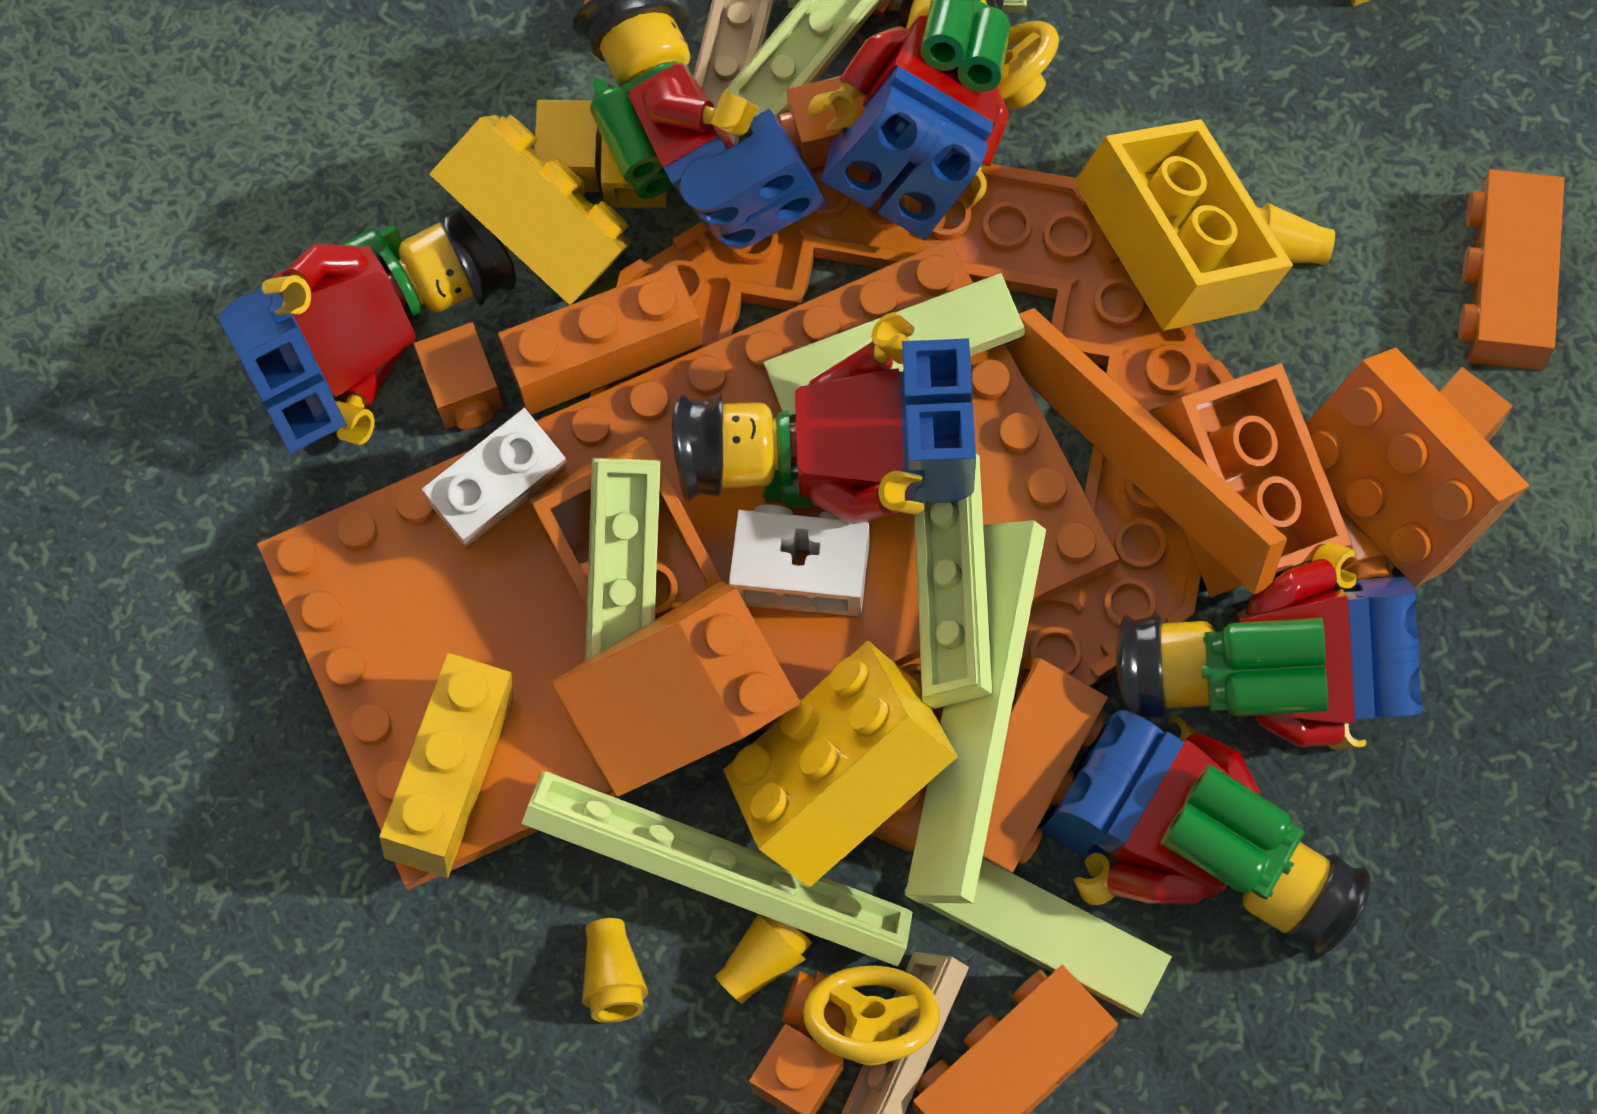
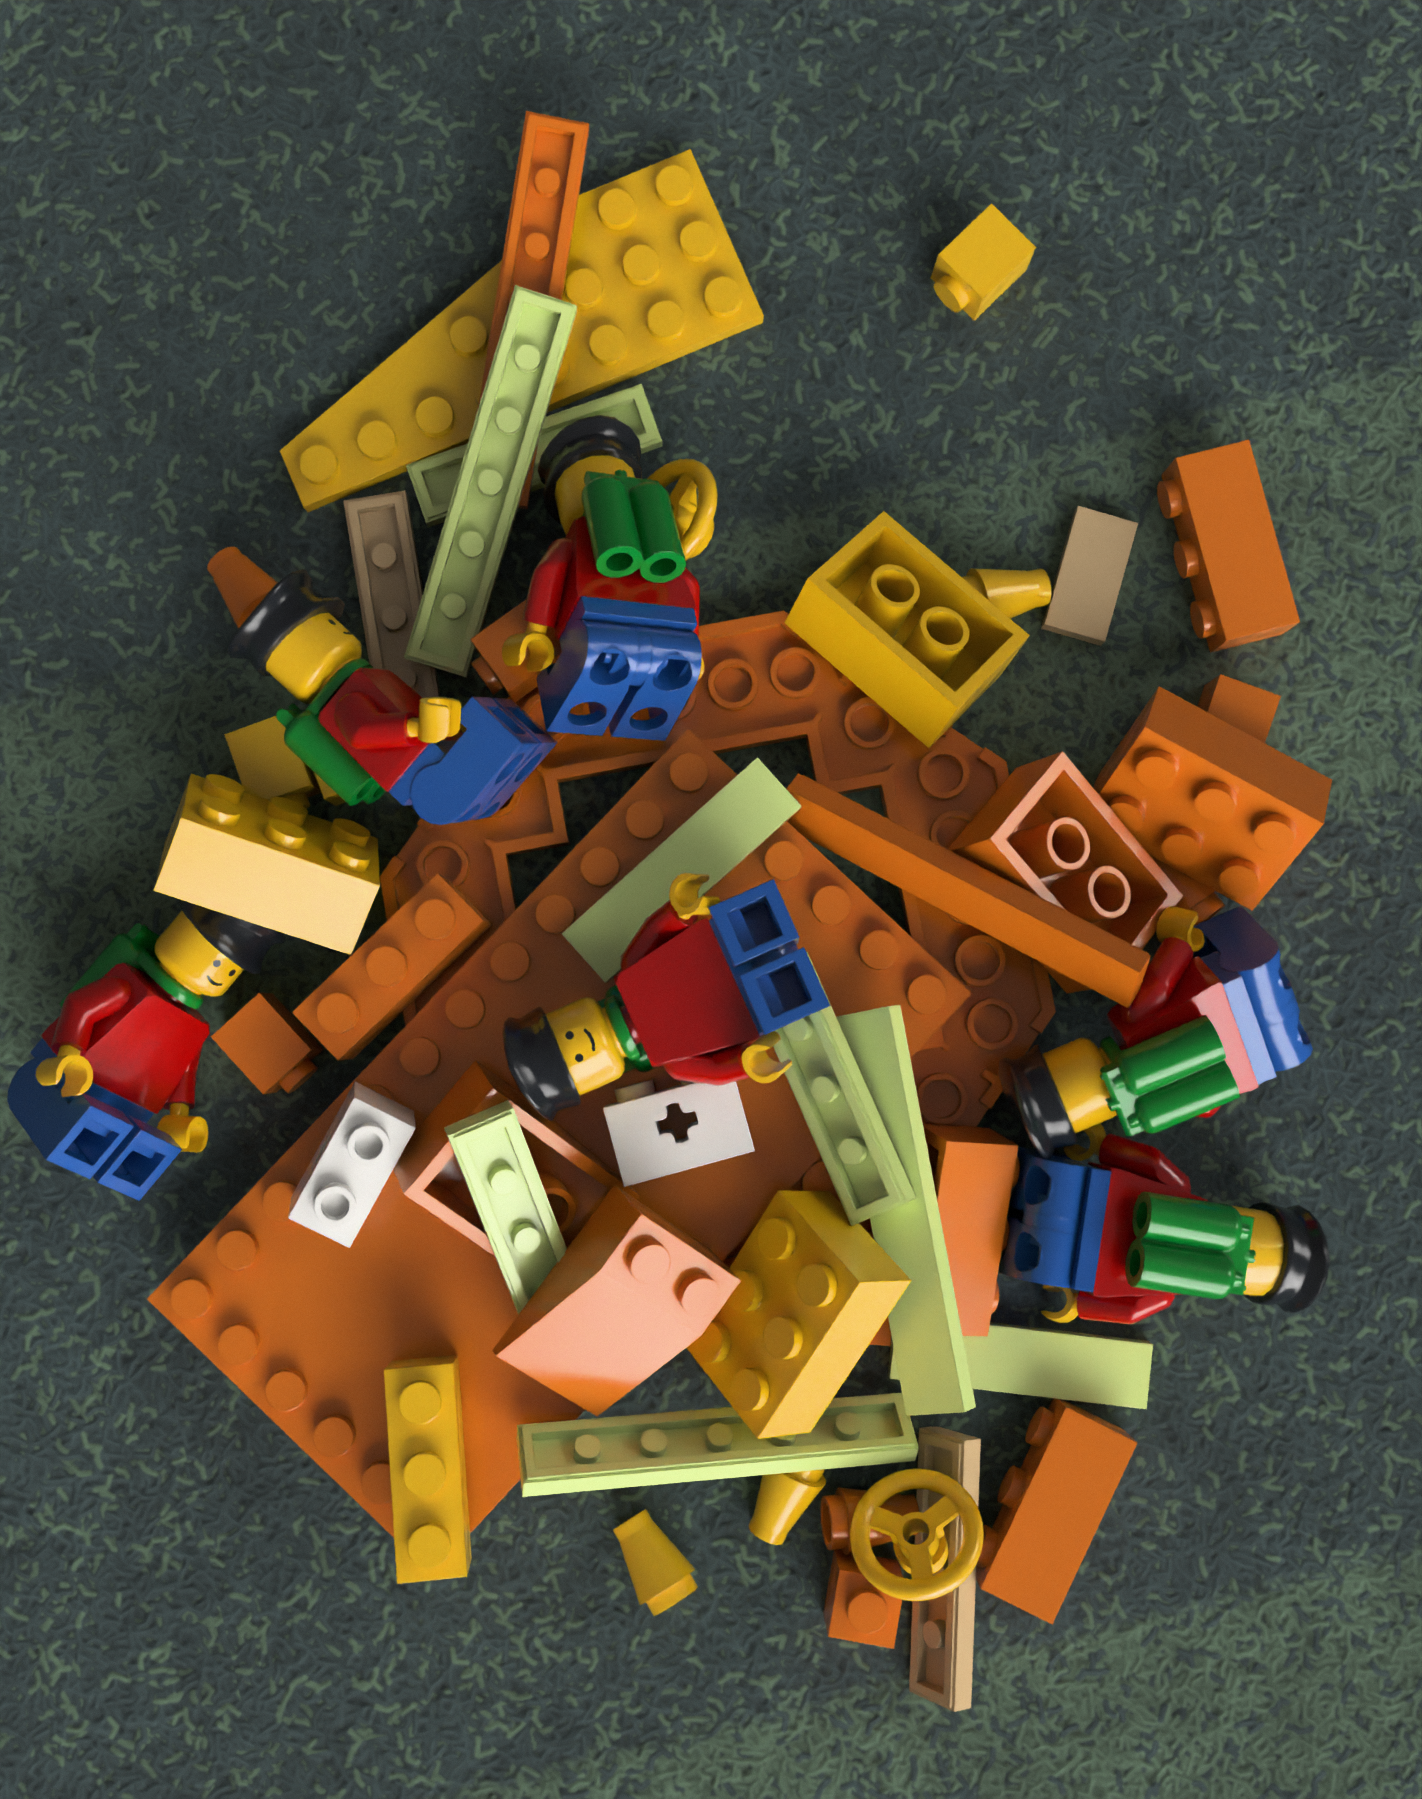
camera: 30 degrees left, 15 degrees up
none -> tan tile [1041,506,1138,646]

